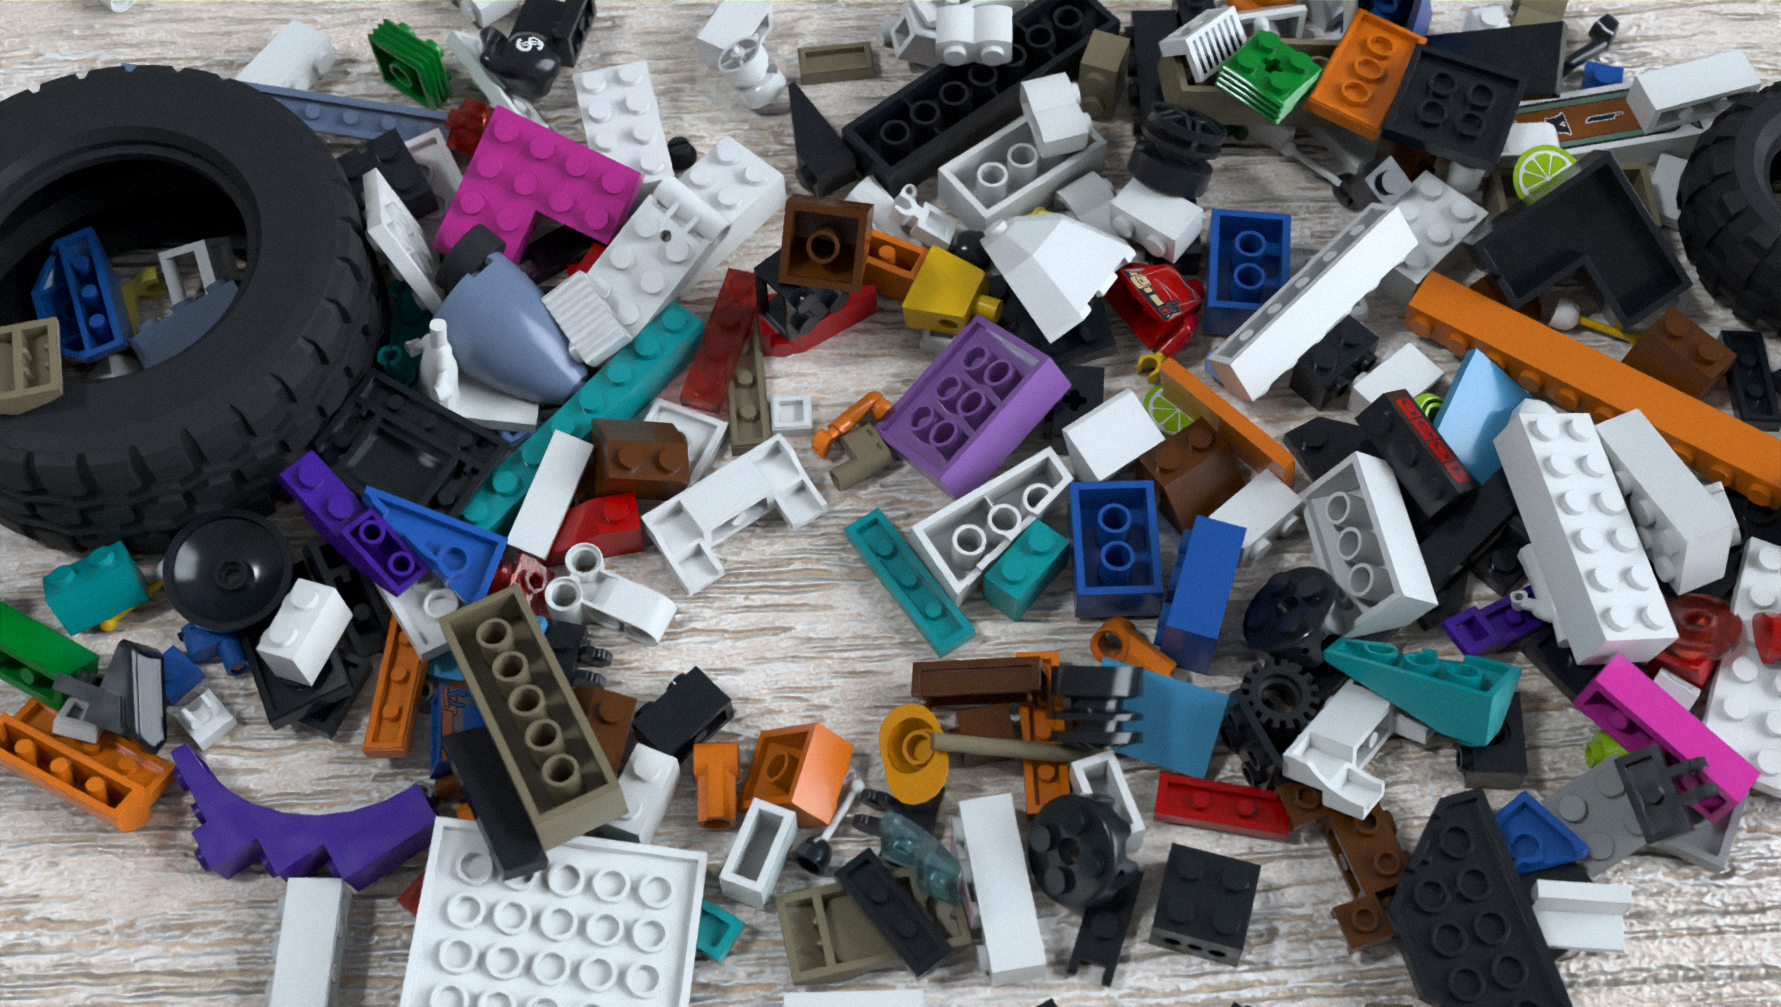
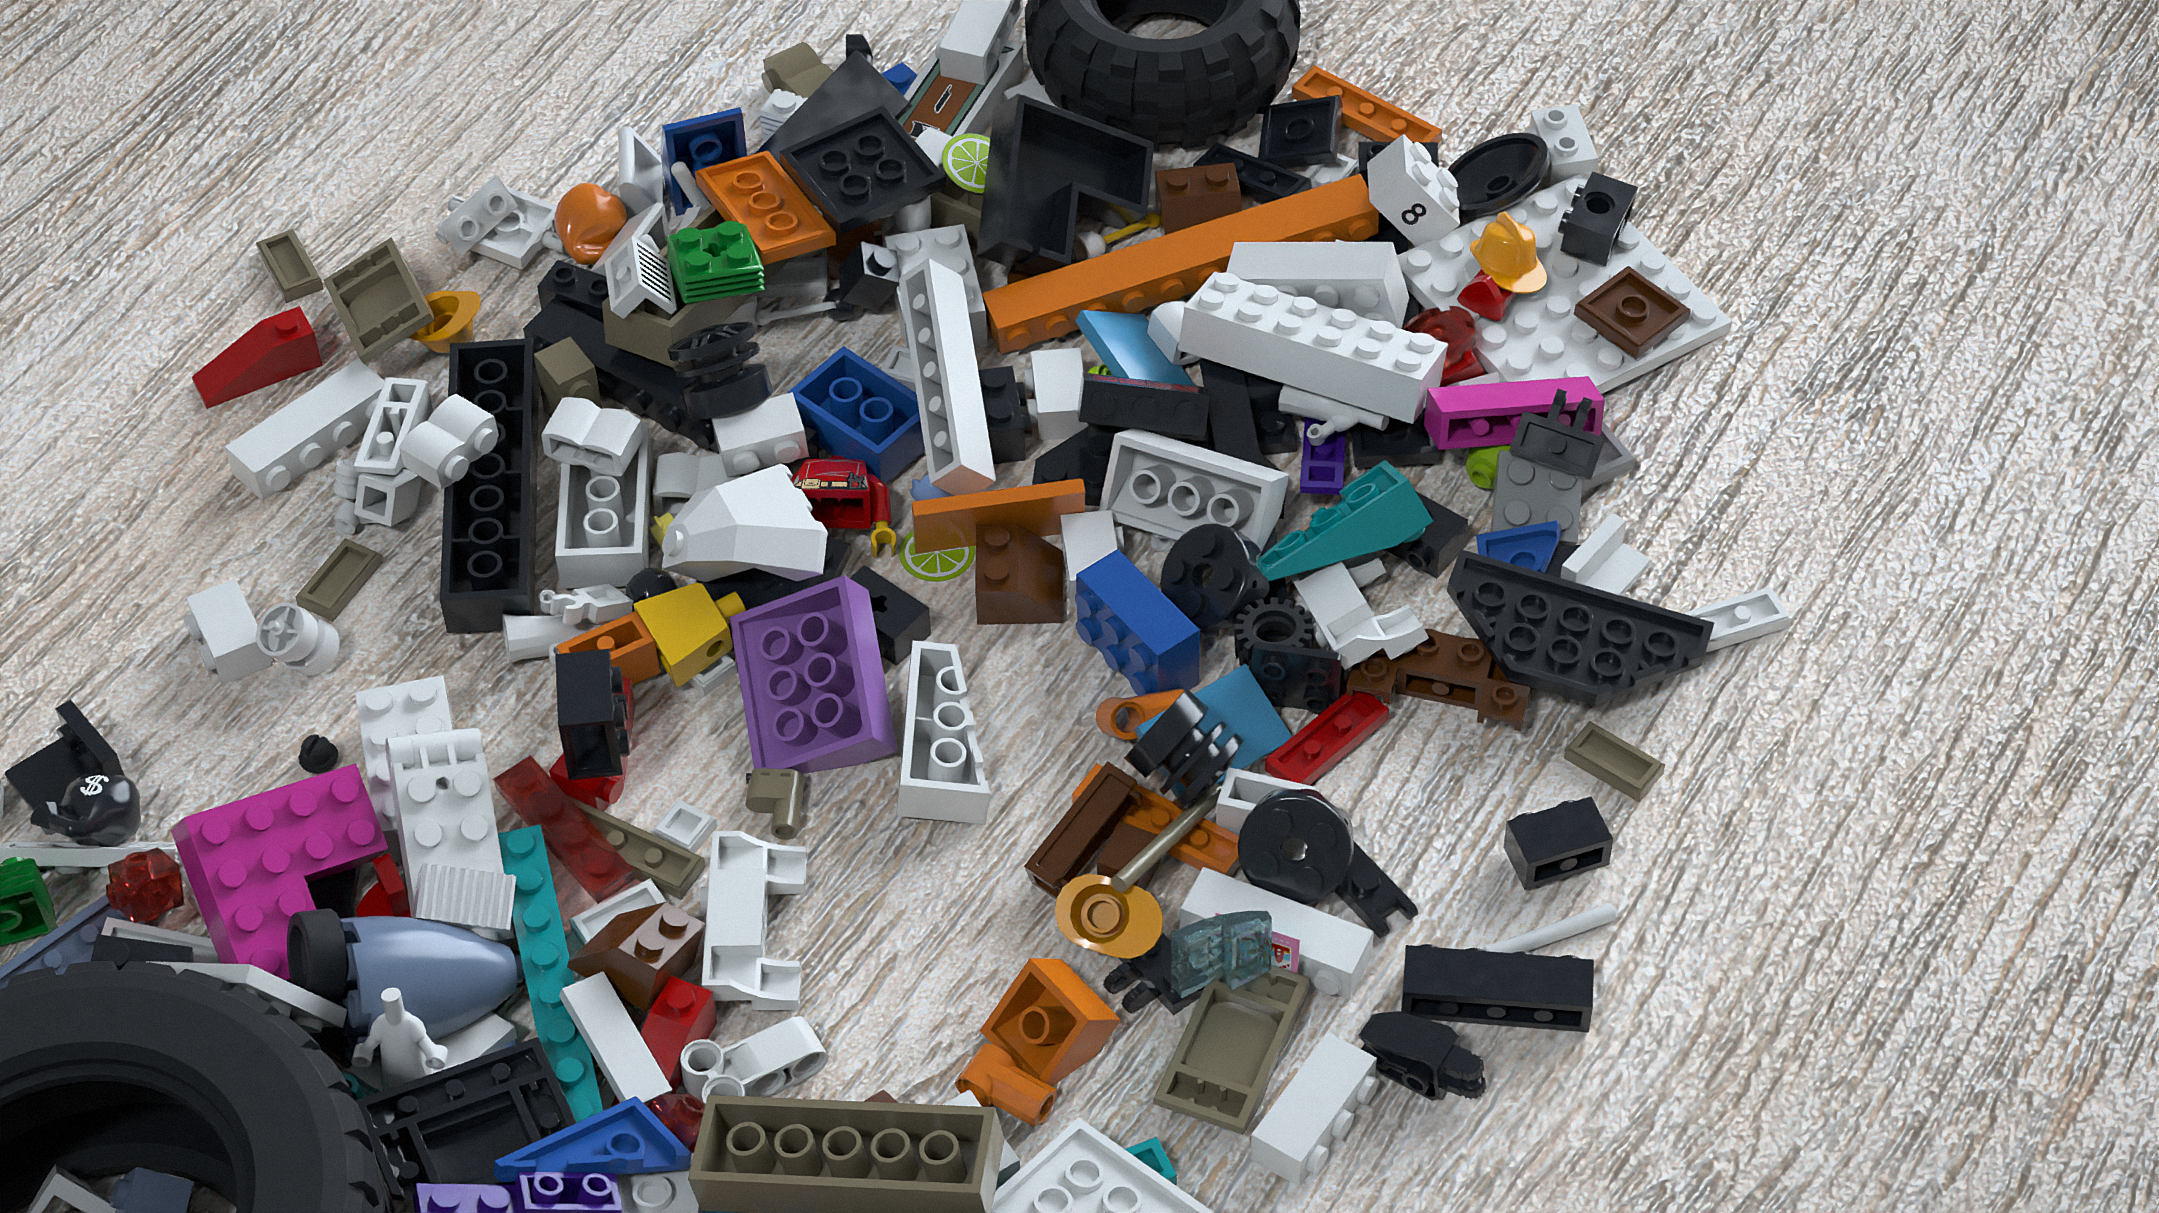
camera: 55 degrees left, 10 degrees down
white brick [572,60,675,215] -> none
black brick [631,666,734,765] -> none
white brick [719,797,798,911] -> none
reddish brown slope [778,194,874,293] -> none
black slope [788,82,857,197] -> none
hinge [793,779,865,876] -> none
orange arm [811,391,892,459] -> none
black tile [833,847,954,982] -> none
teal plate [844,508,975,659] -> none
teal brick [983,519,1070,623] -> none
white slope [1062,388,1165,482] -> none
blue brick [1067,480,1164,618] -> none
black piece [1148,842,1261,967] -> none

